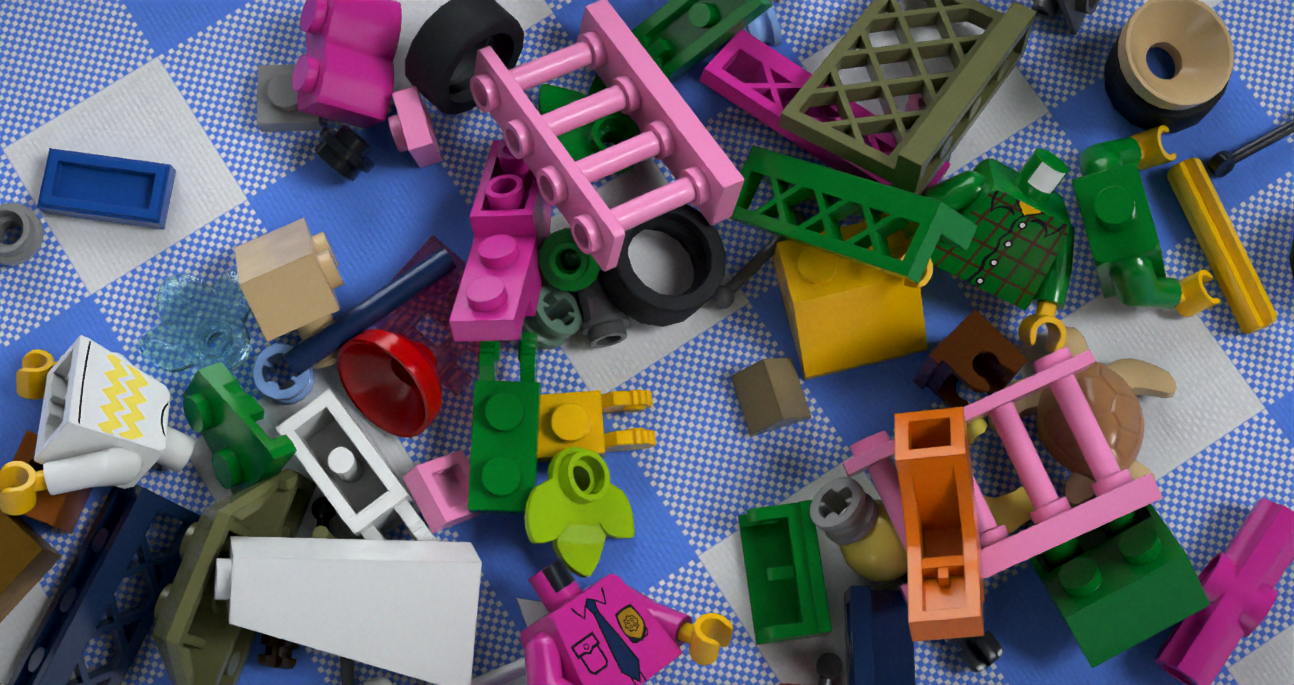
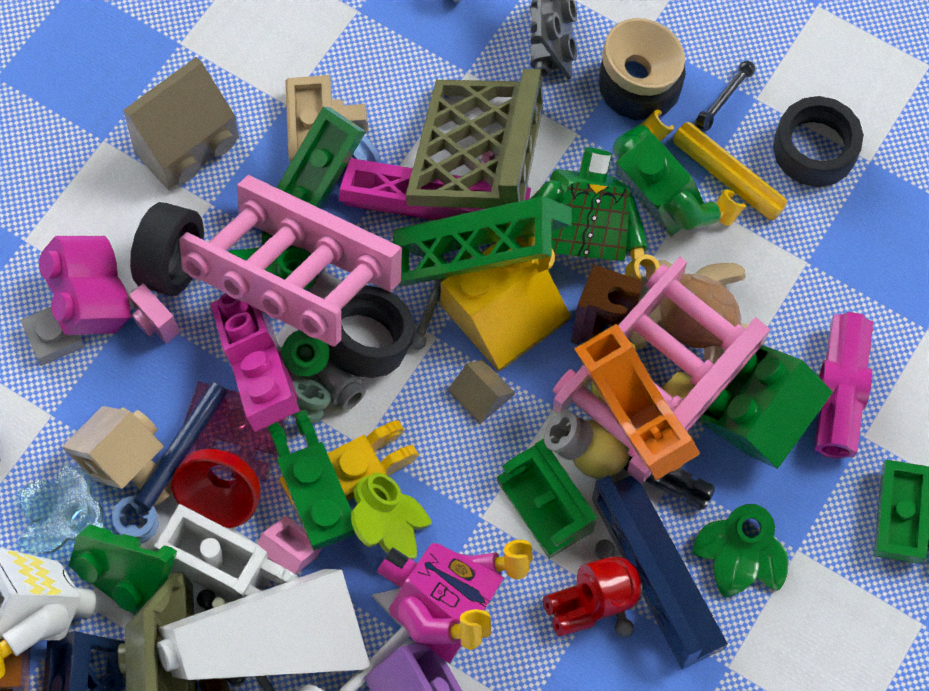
camera: 30 degrees left, 10 degrees down
black plate [314,124,374,181] -> none

